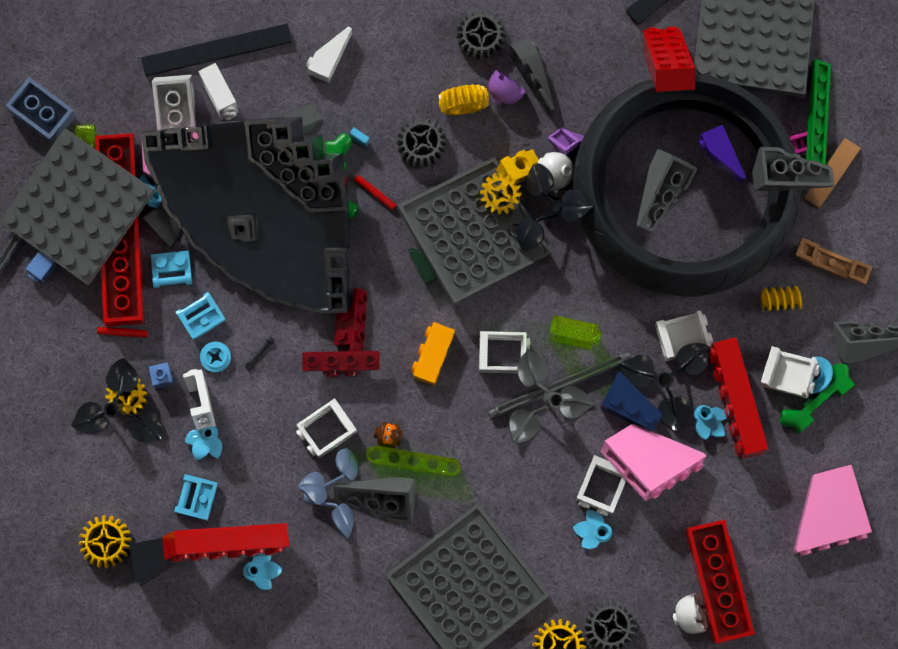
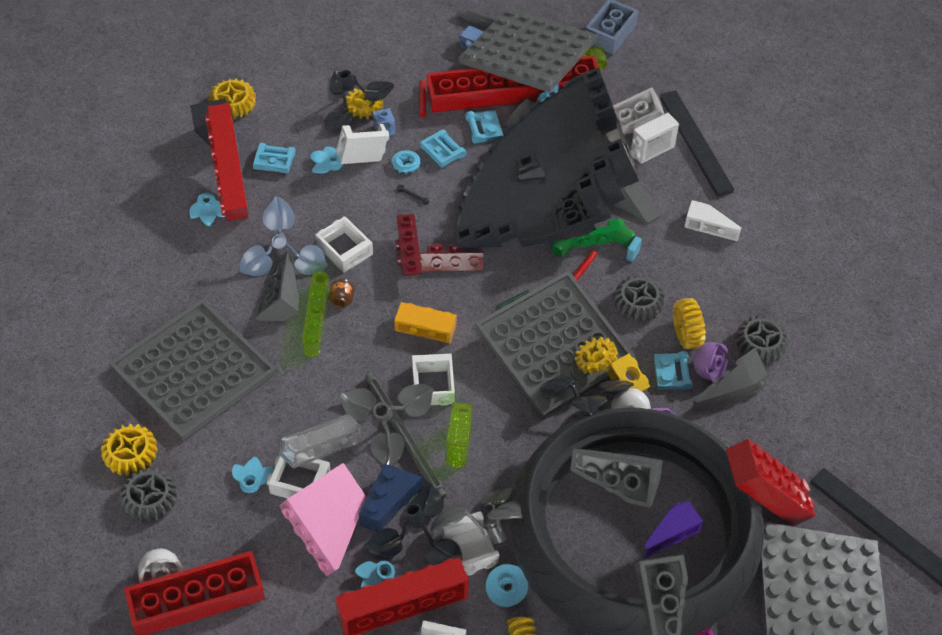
camera: 85 degrees right, 25 degrees down
none -> clear brick [279,414,362,468]
none -> dark grey plant [431,487,522,544]
none -> medium azure dish [486,564,528,607]
none -> medium azure plate [653,351,693,390]

